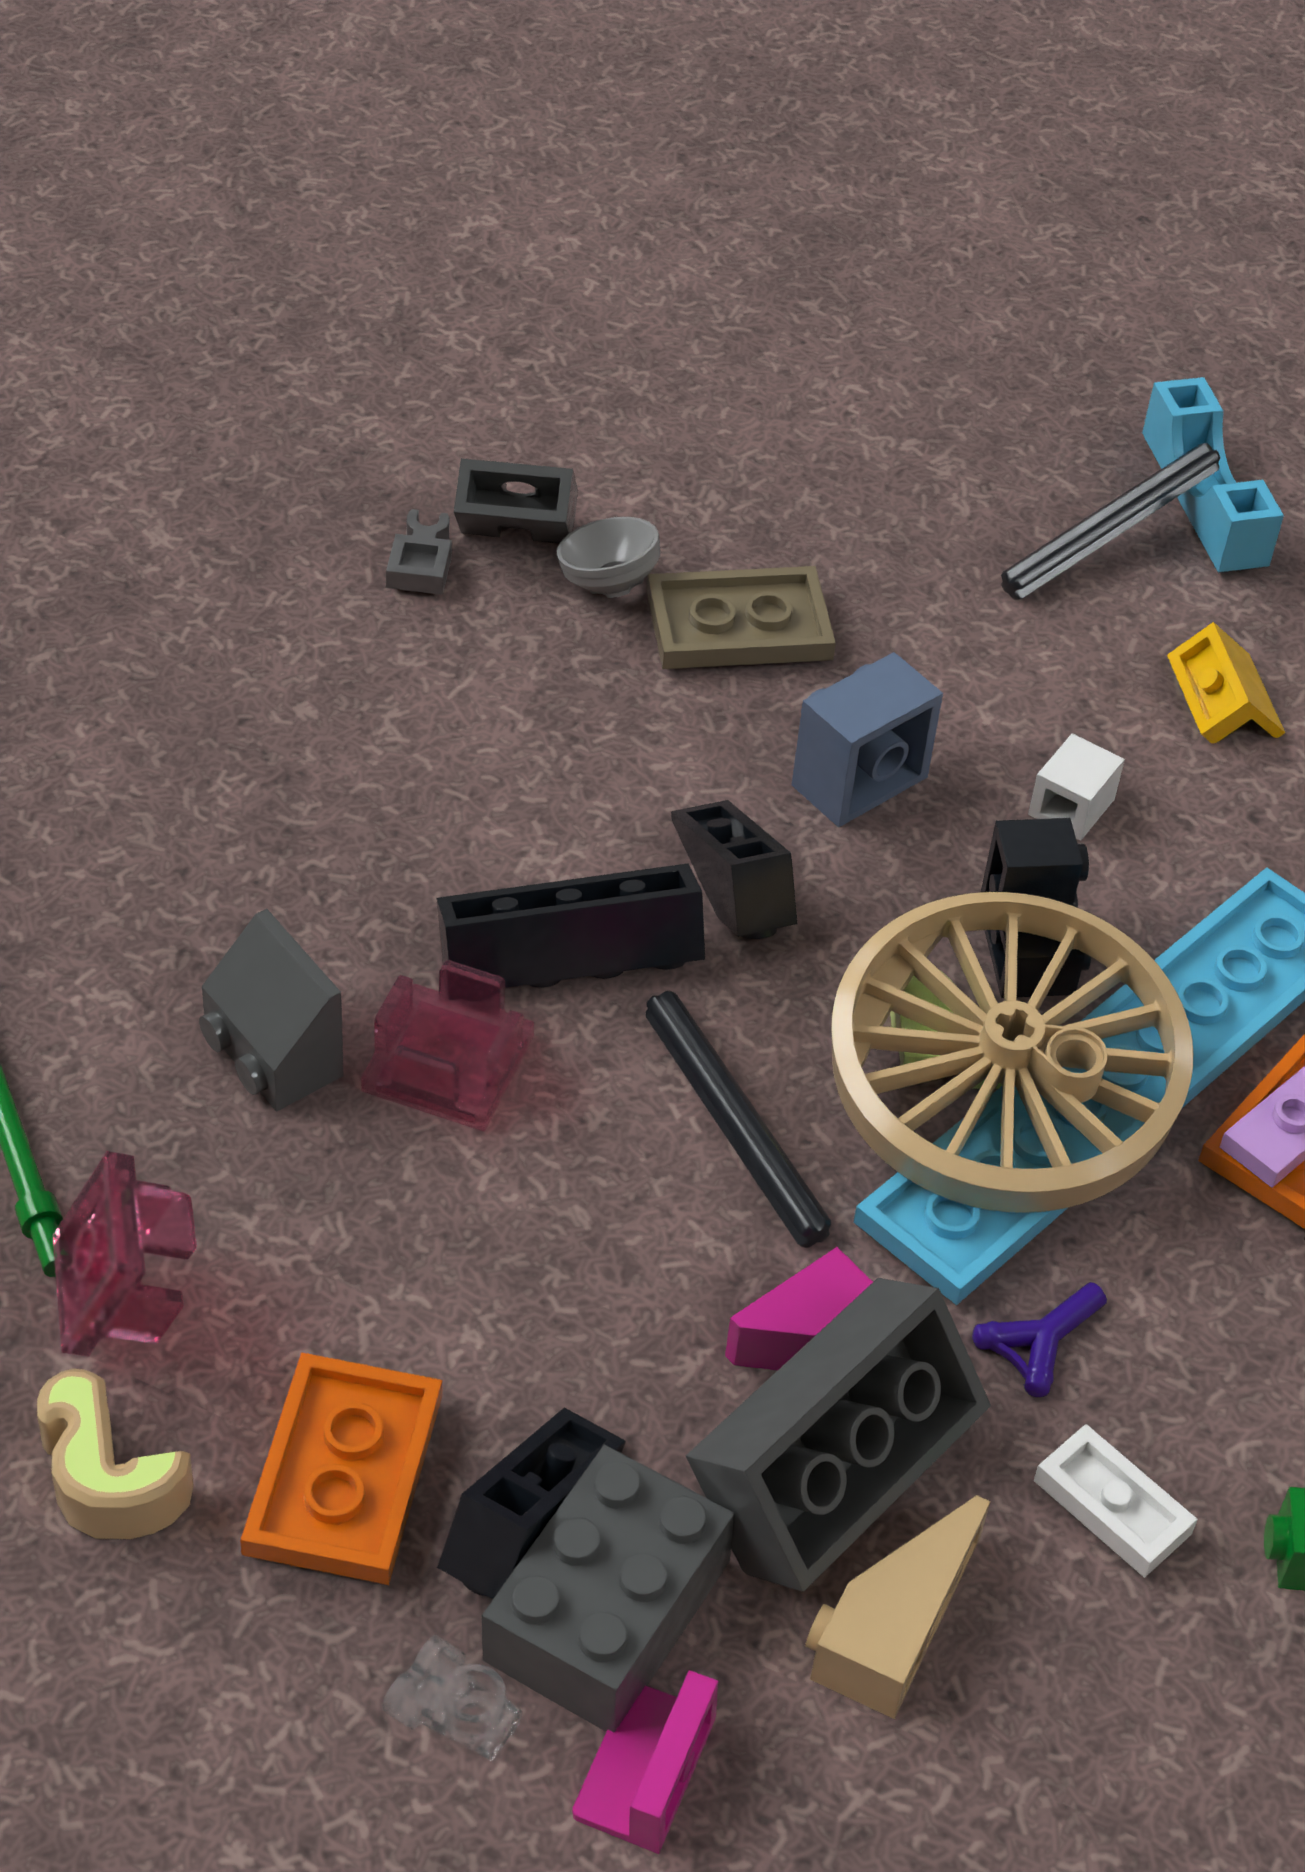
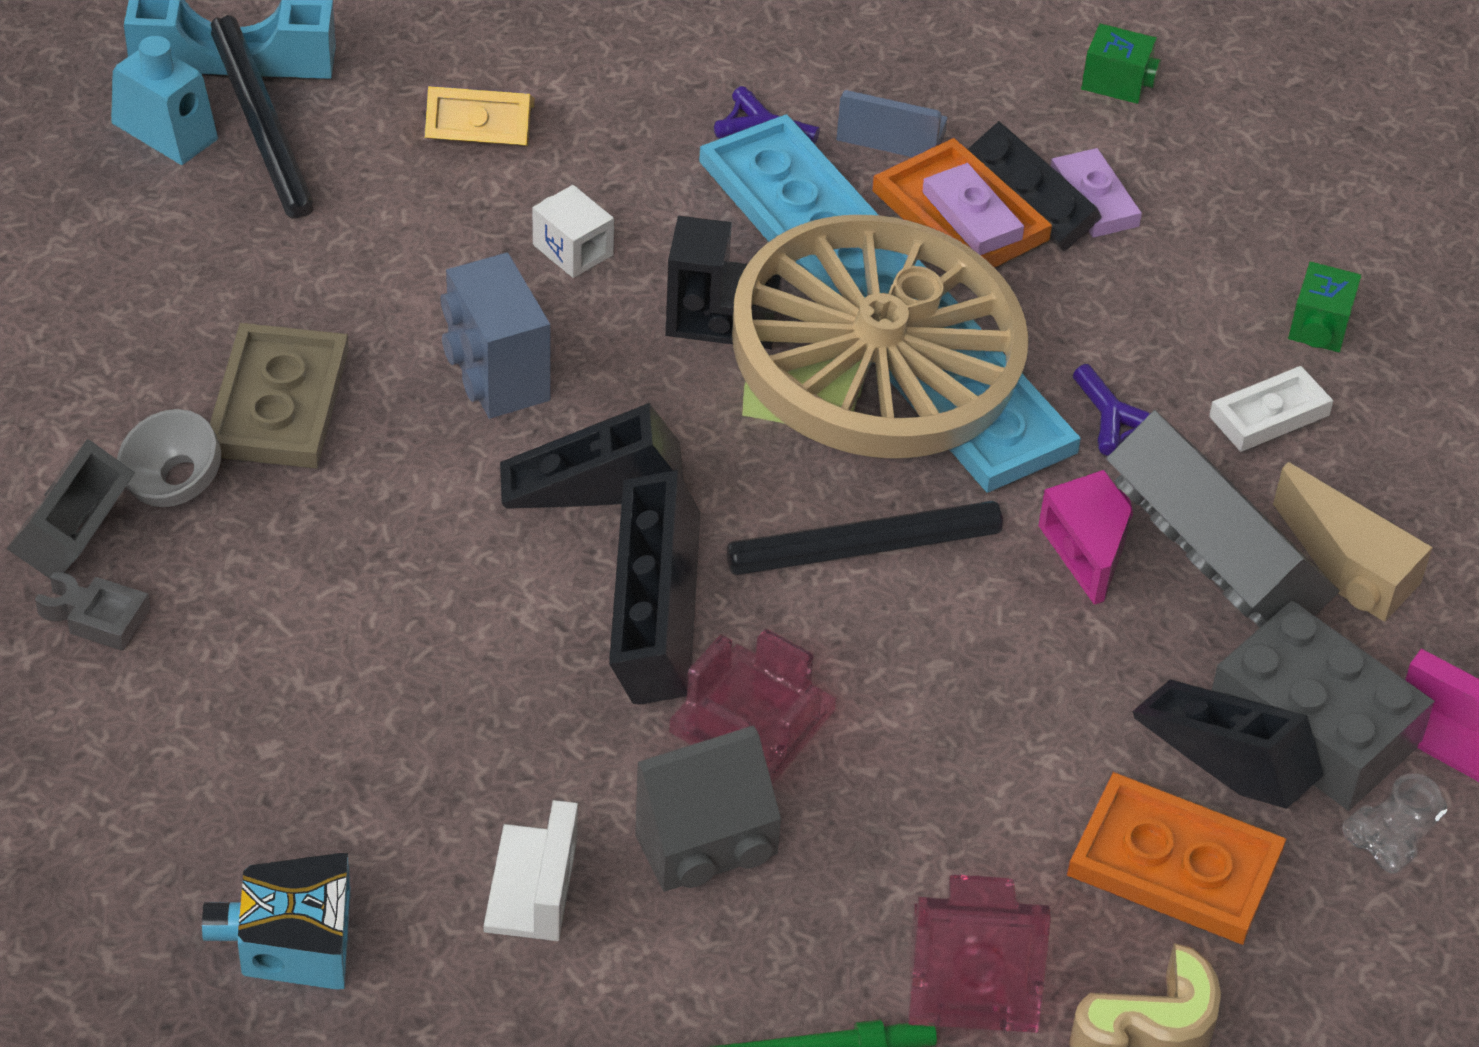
camera: 75 degrees left, 0 degrees up
none -> medium azure torso [111,36,218,165]
none -> torso [202,853,351,989]
none -> white panel [483,800,578,941]

